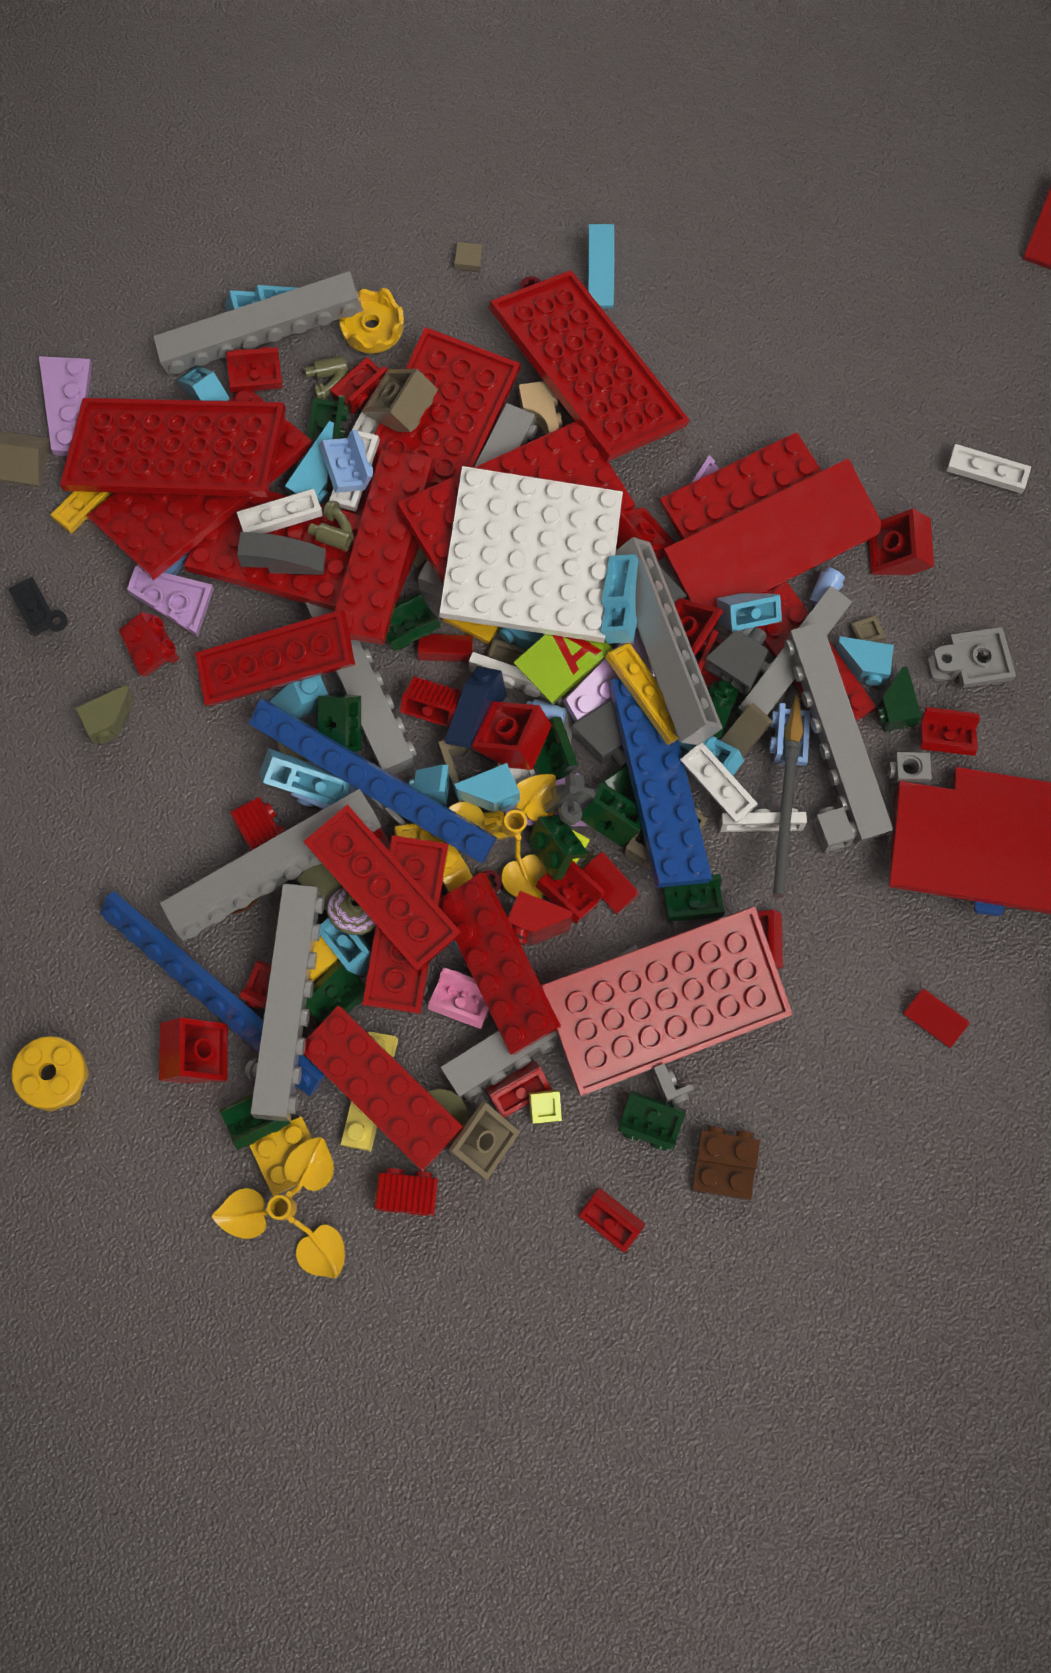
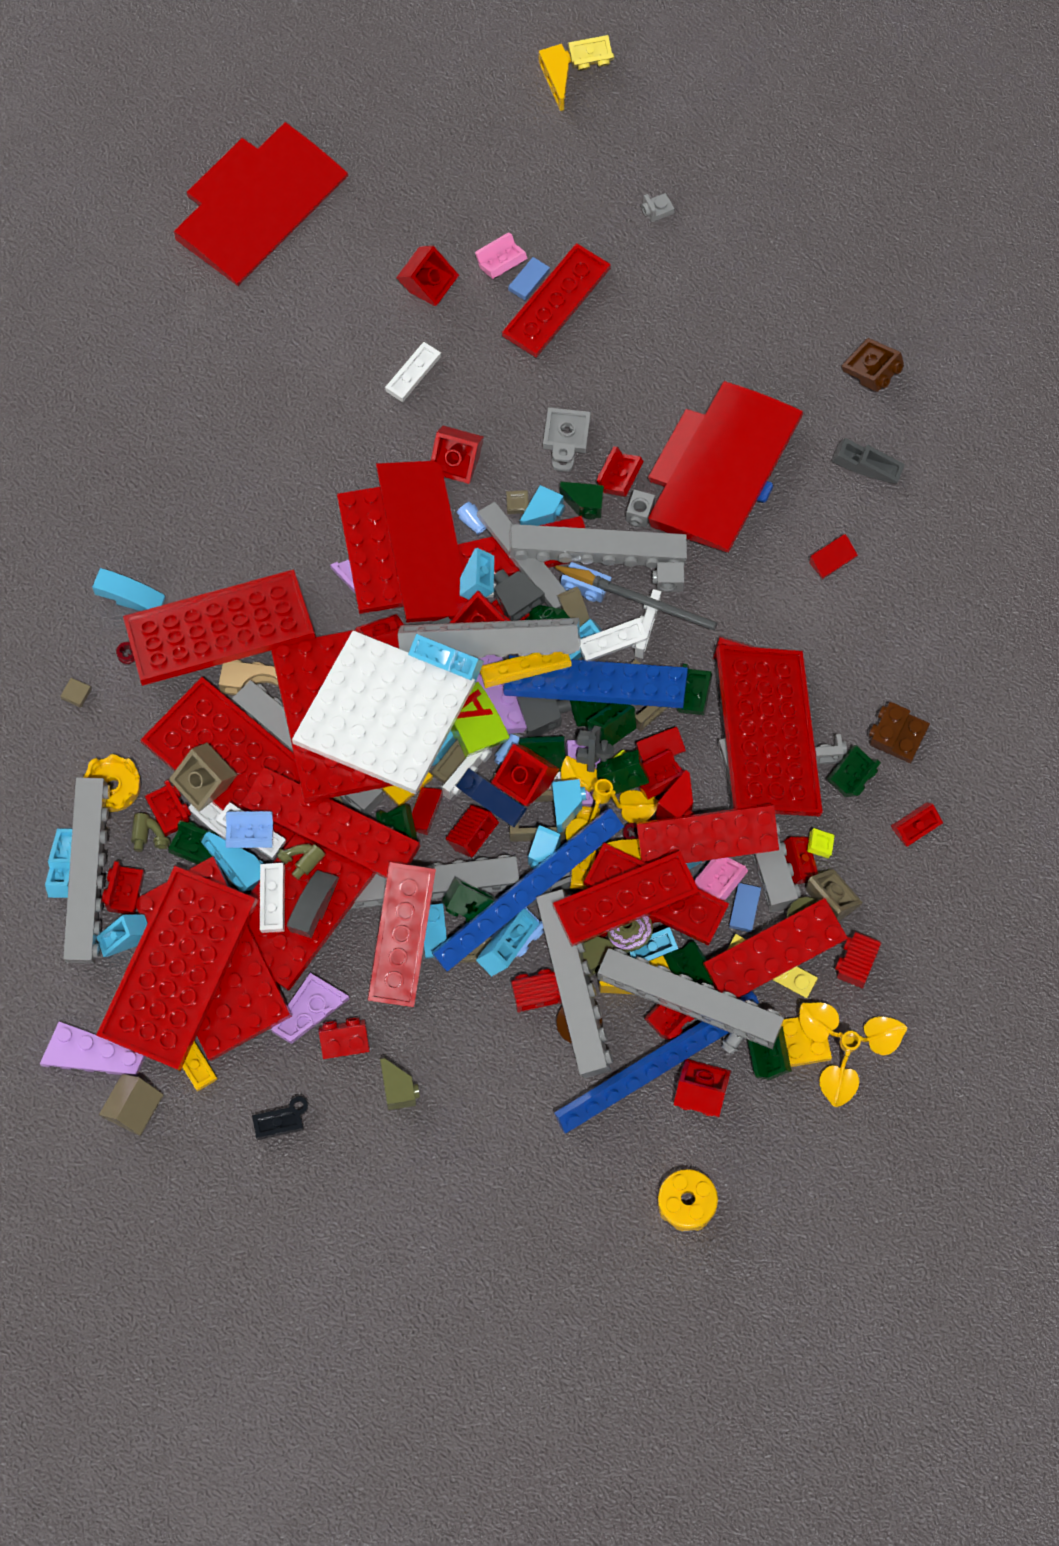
camera: 70 degrees left, 5 degrees down
none -> medium blue tile [729,883,761,933]

